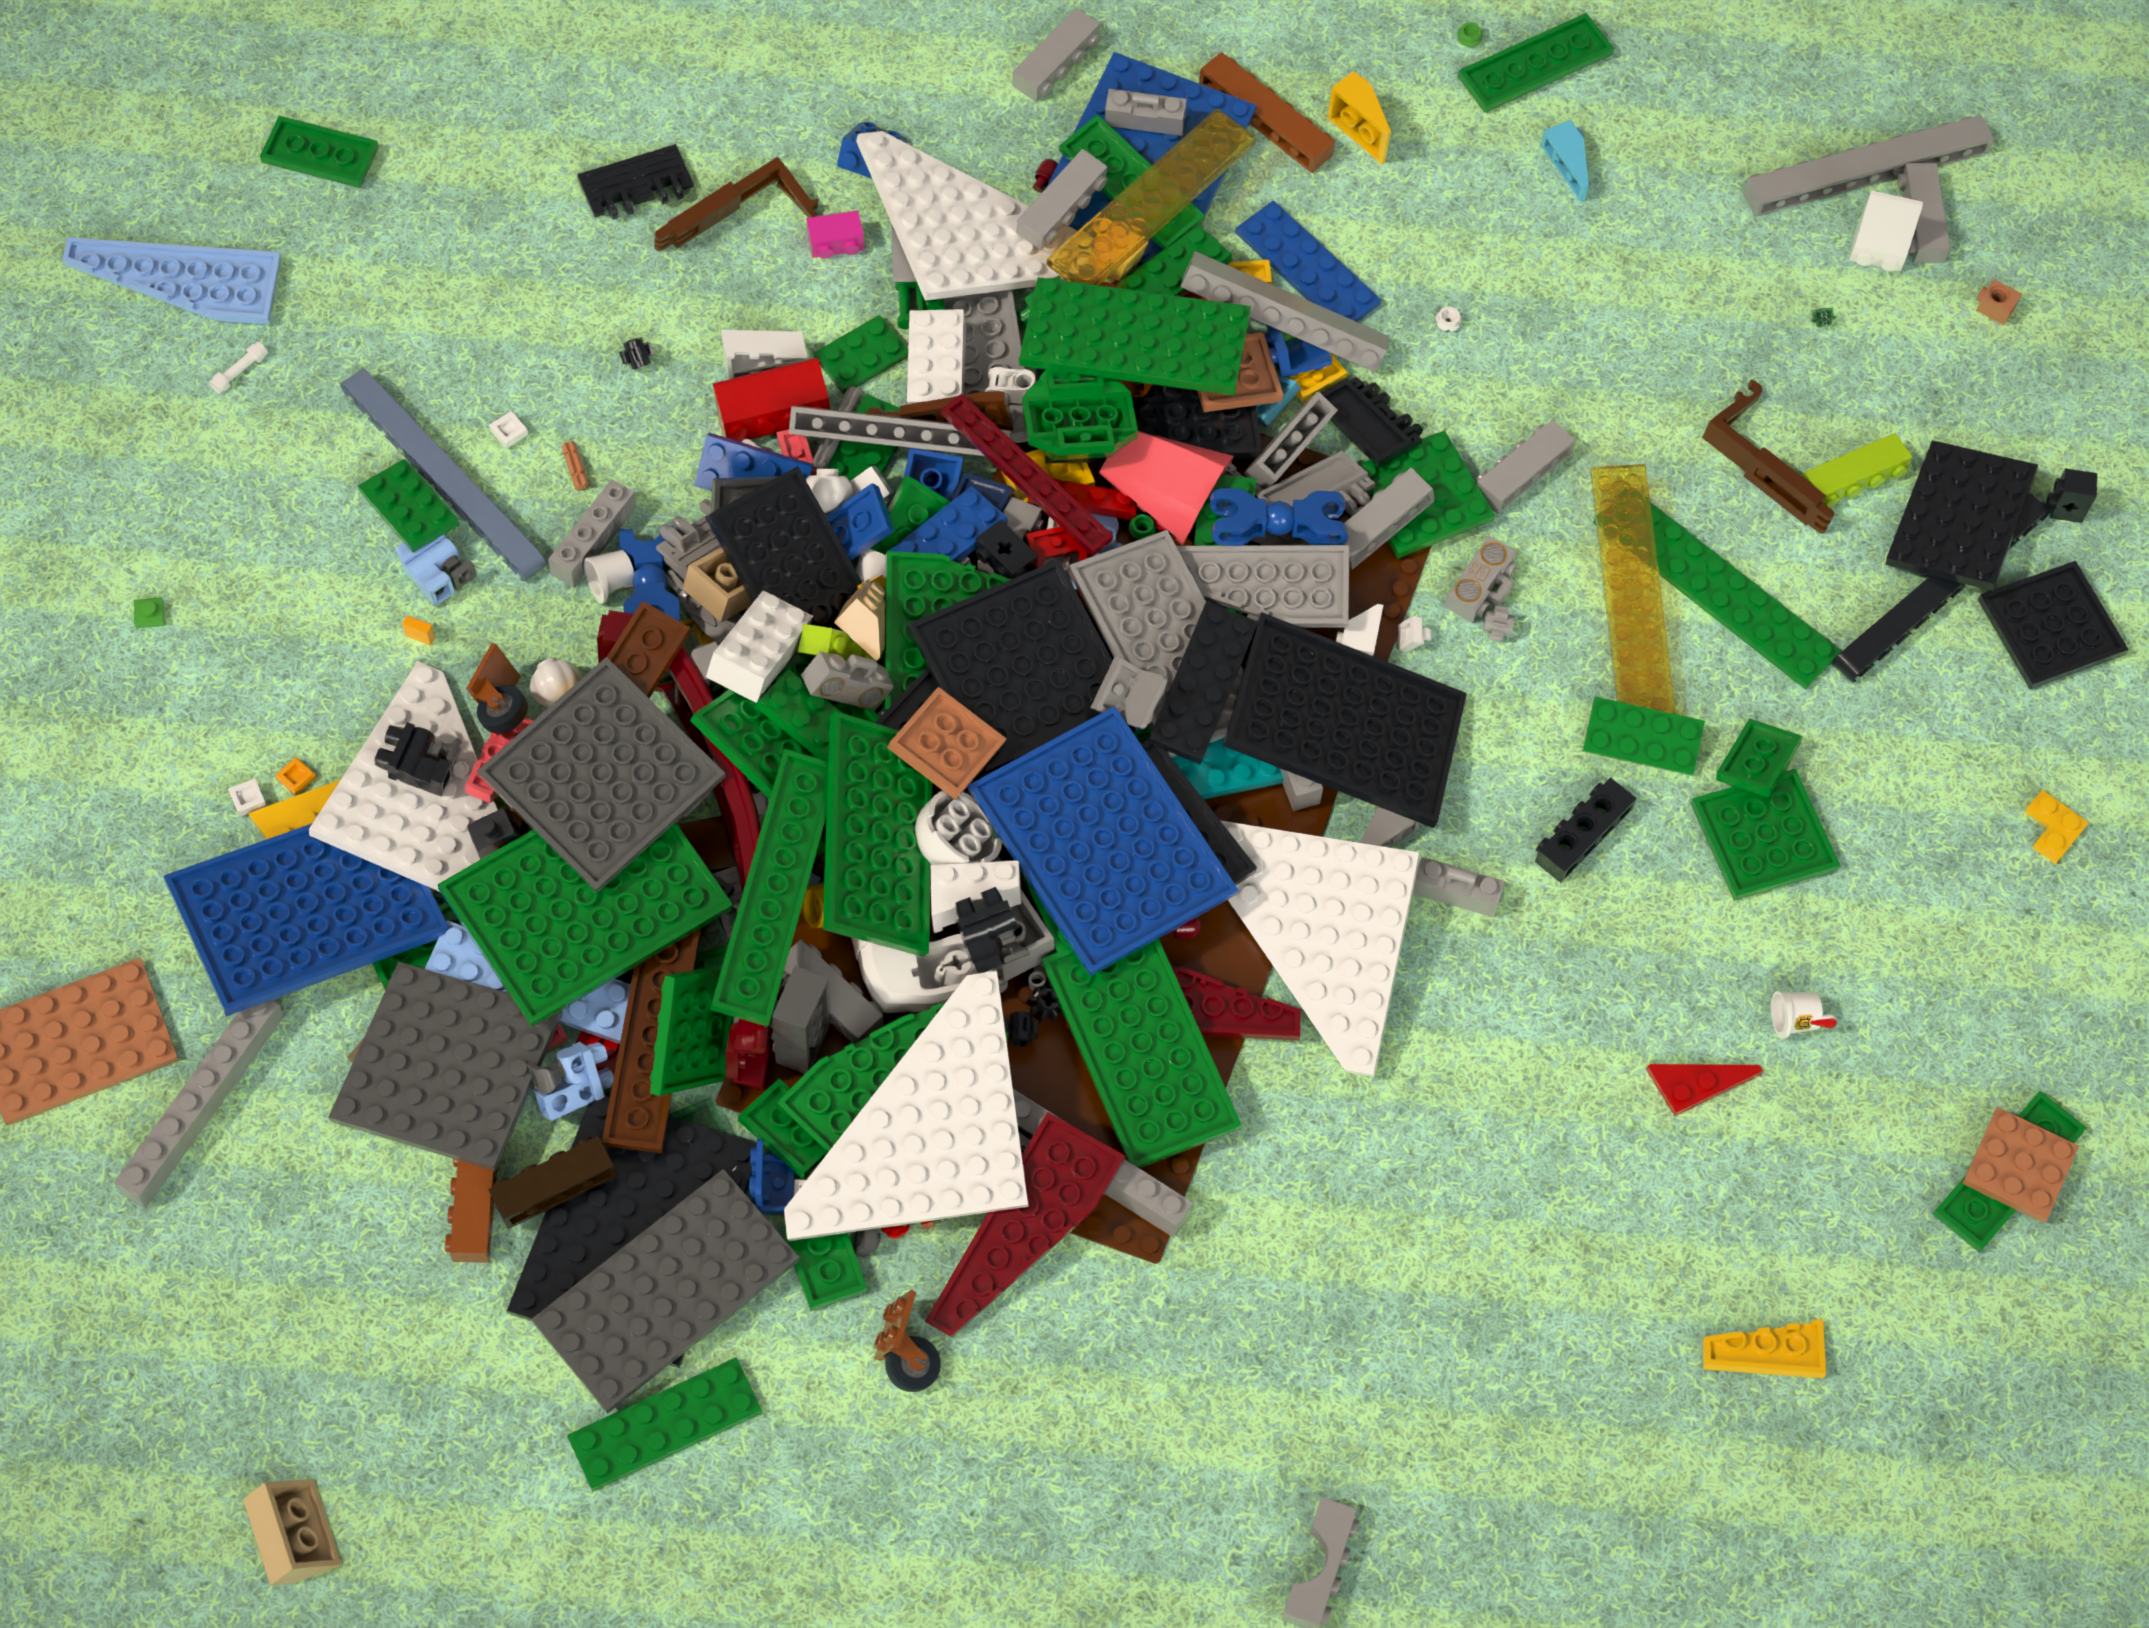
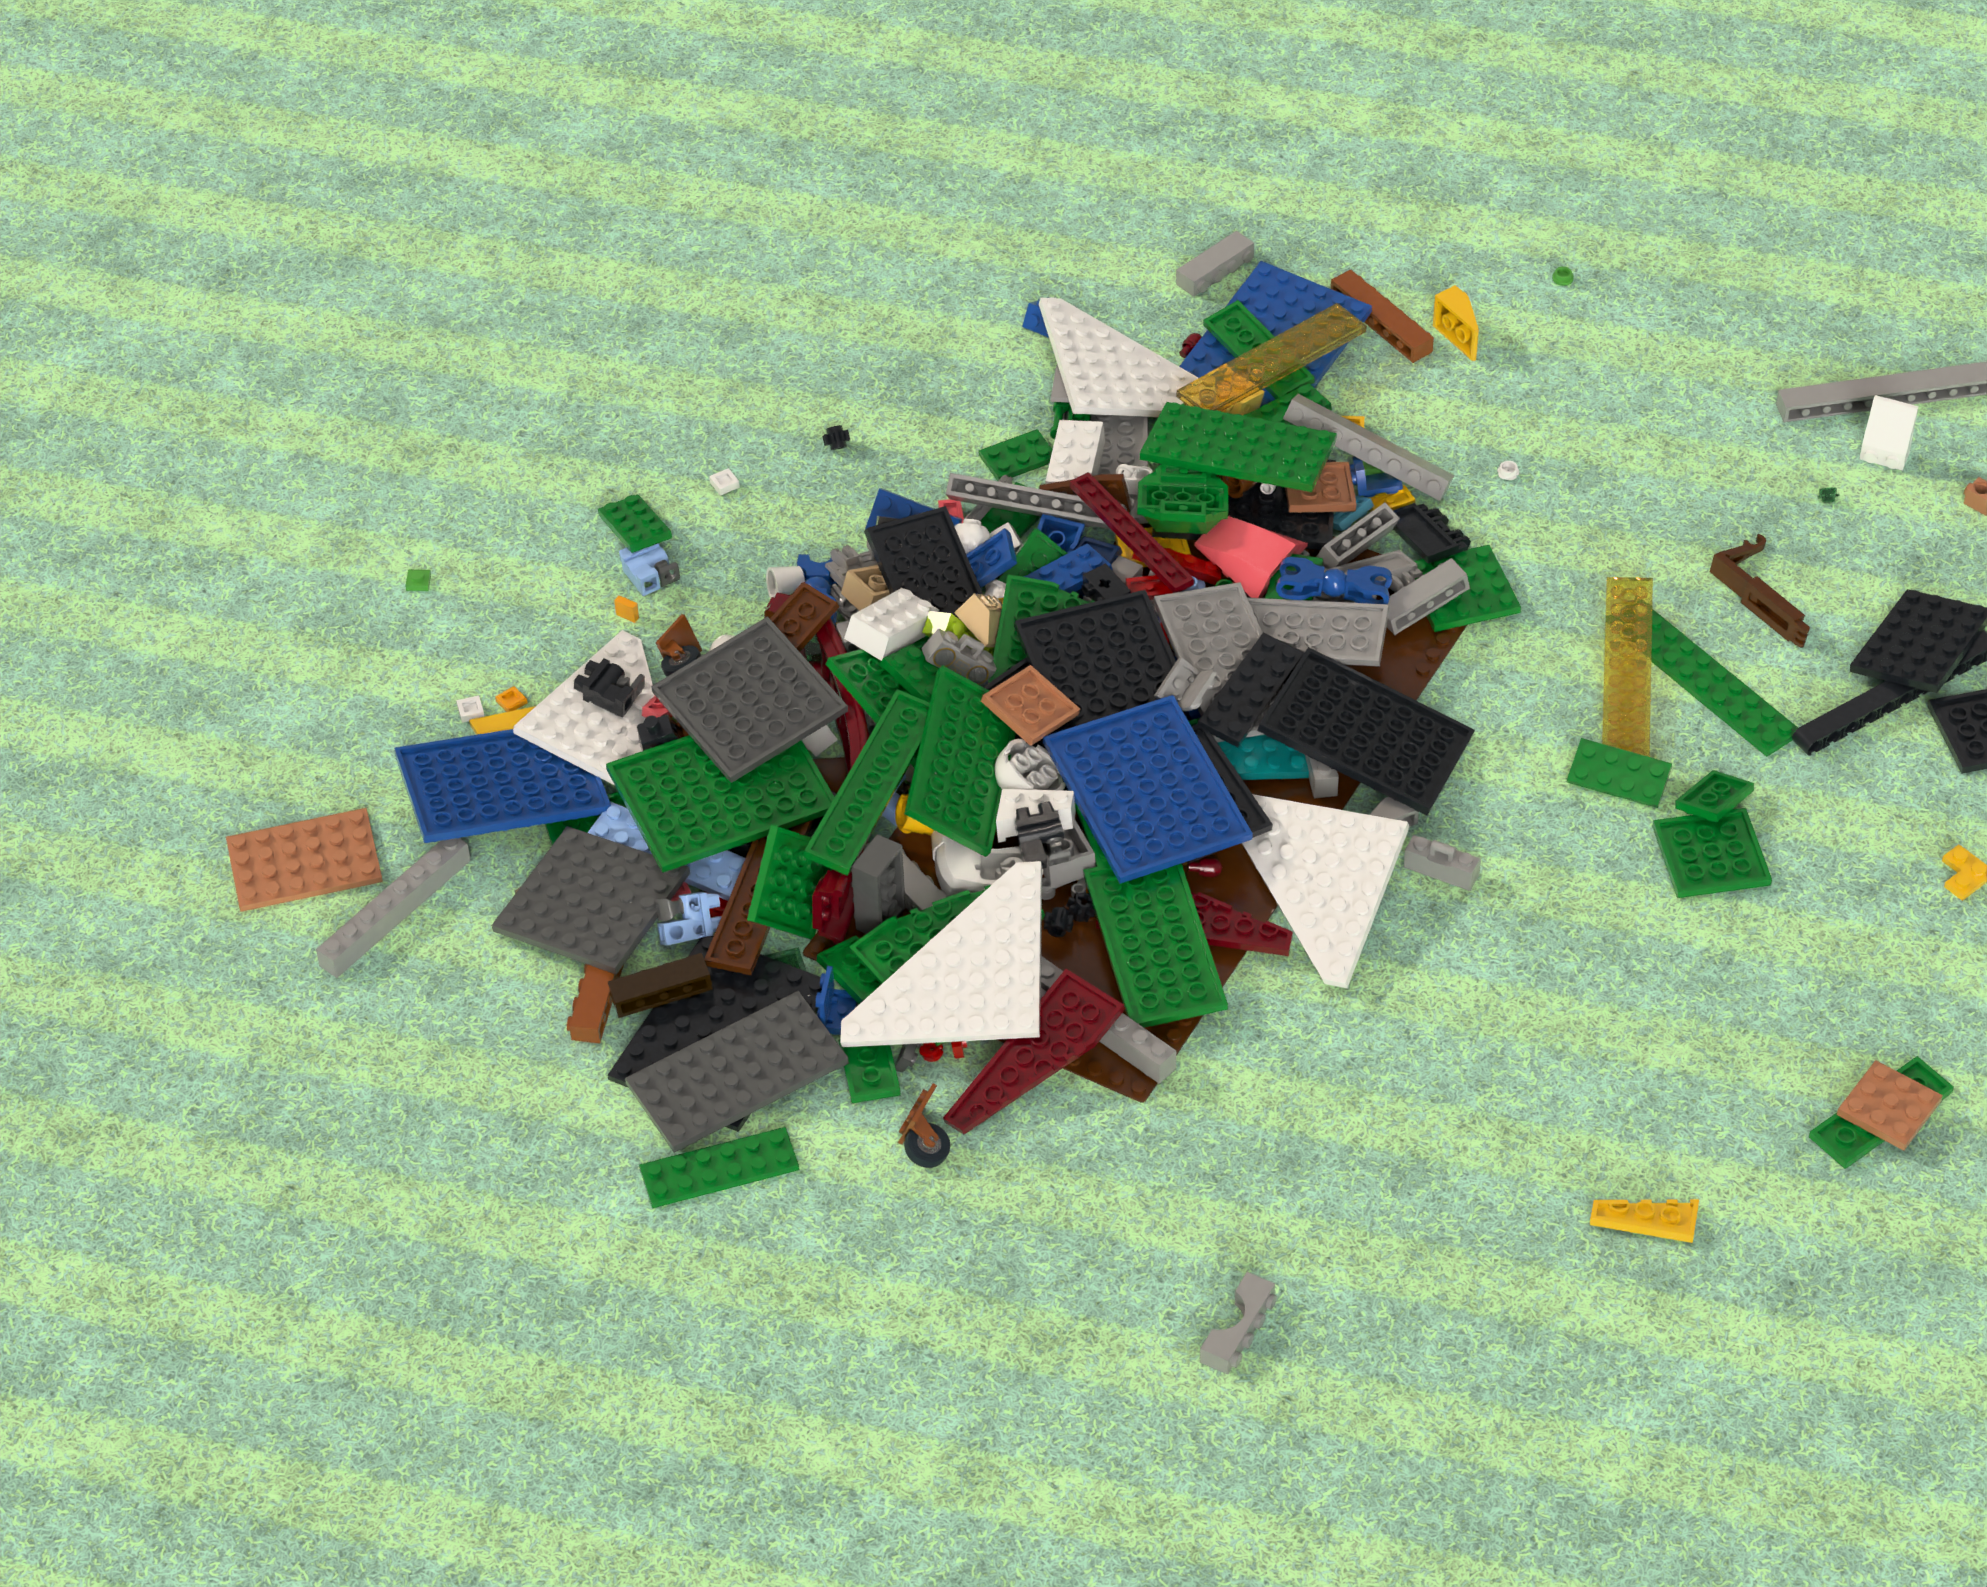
camera: 15 degrees right, 15 degrees down
light blue wing [63,237,282,325] -> none
white bar [208,341,268,394] -> none
tan slope [243,1479,342,1586] -> none
green plate [260,116,379,188] -> none
sand blue beam [340,368,546,582] -> none
light grey brick [548,479,637,588] -> none
nougat axle [562,441,590,491] -> none
black hinge [577,144,694,220] -> none
reddish brown hinge [654,156,819,251] -> none
red slope [712,358,830,442] -> none
white wedge [721,330,808,379] -> none
dark pink brick [806,210,864,259] -> none
light grey brick [1016,149,1107,250] -> none
light grey piece [1105,89,1187,136] -> none
blue plate [1235,200,1381,322] -> none
white slope [1336,604,1383,656] -> none
white tile [1398,616,1432,652] -> none
light grey piece [1444,536,1518,623] -> none
green plate [1457,13,1614,113] -> none
light grey brick [1476,419,1576,515] -> none
light grey gear [1483,605,1514,641] -> none
black brick [1535,777,1637,883] -> none
medium azure slope [1541,120,1589,202] -> none
red wing [1646,1064,1763,1116] -> none
white hat [1771,991,1837,1038] -> none
lime brick [1802,432,1913,508] -> none
light grey brick [1897,163,1950,263] -> none

